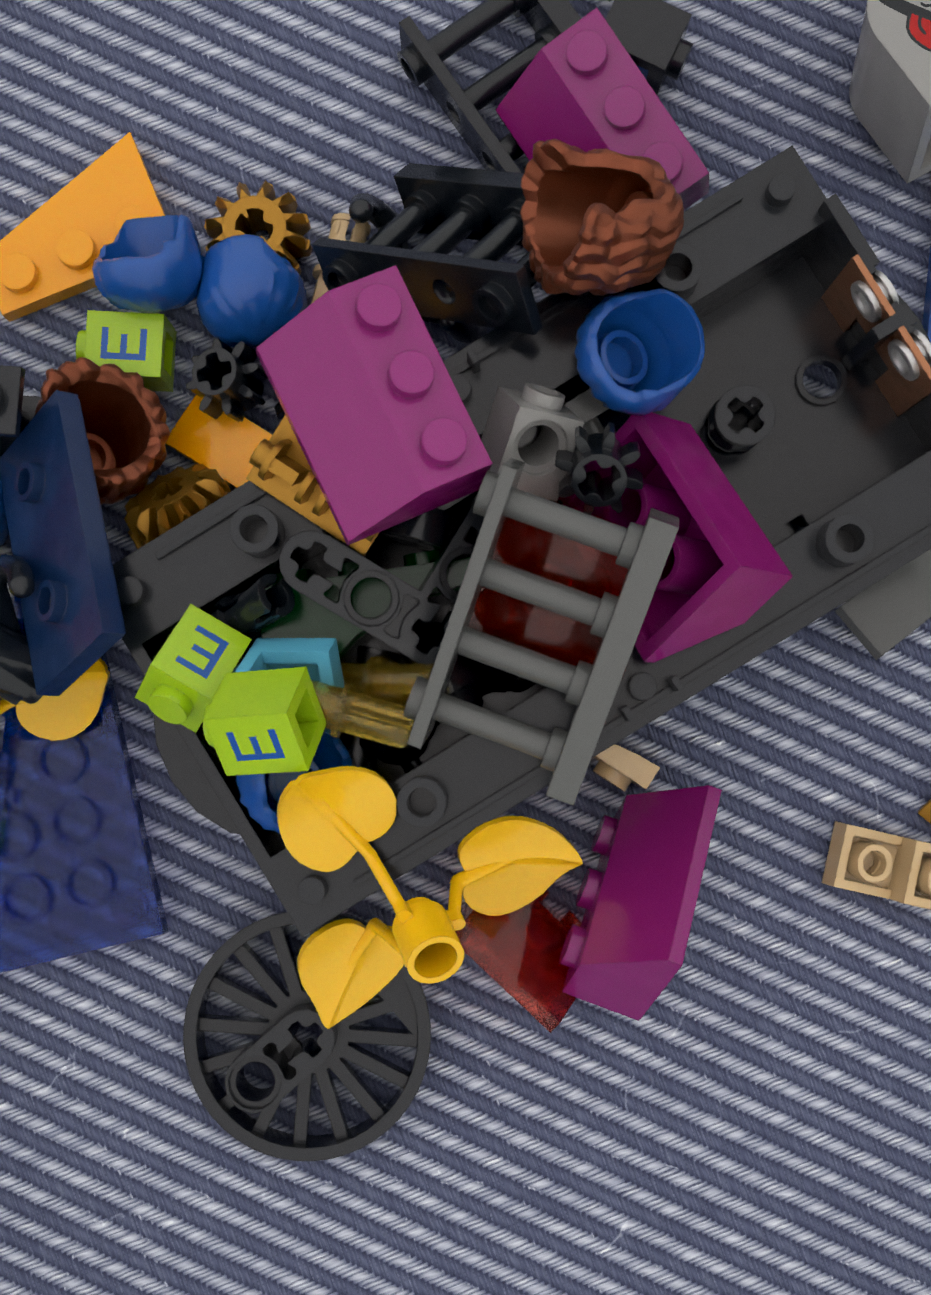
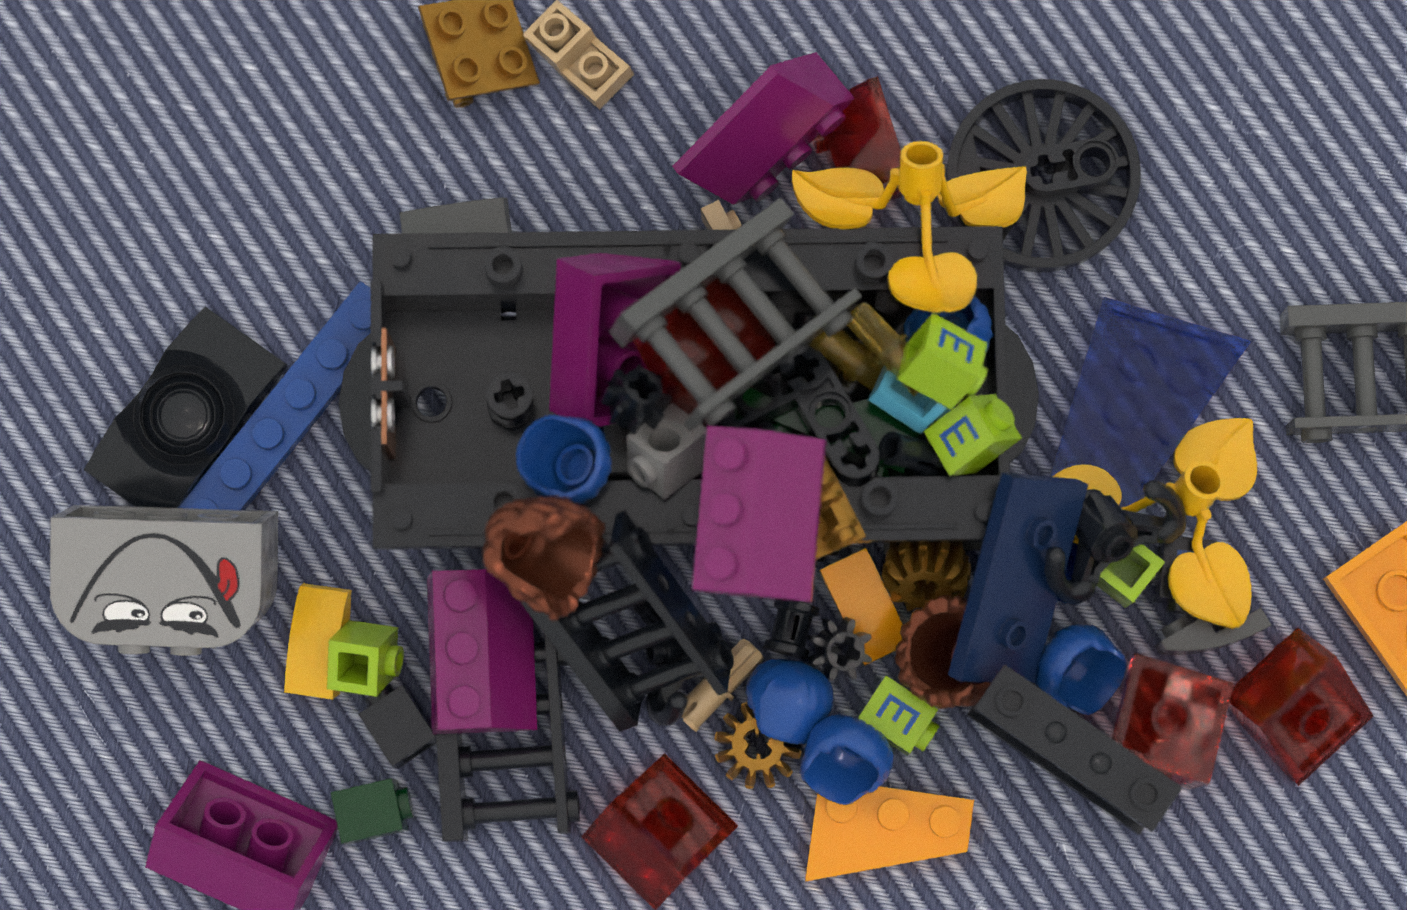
camera: 140 degrees left, 5 degrees down
none -> yellow slope [284,583,352,700]
none -> lime brick [327,620,404,697]
none -> clear red slope [581,753,738,910]

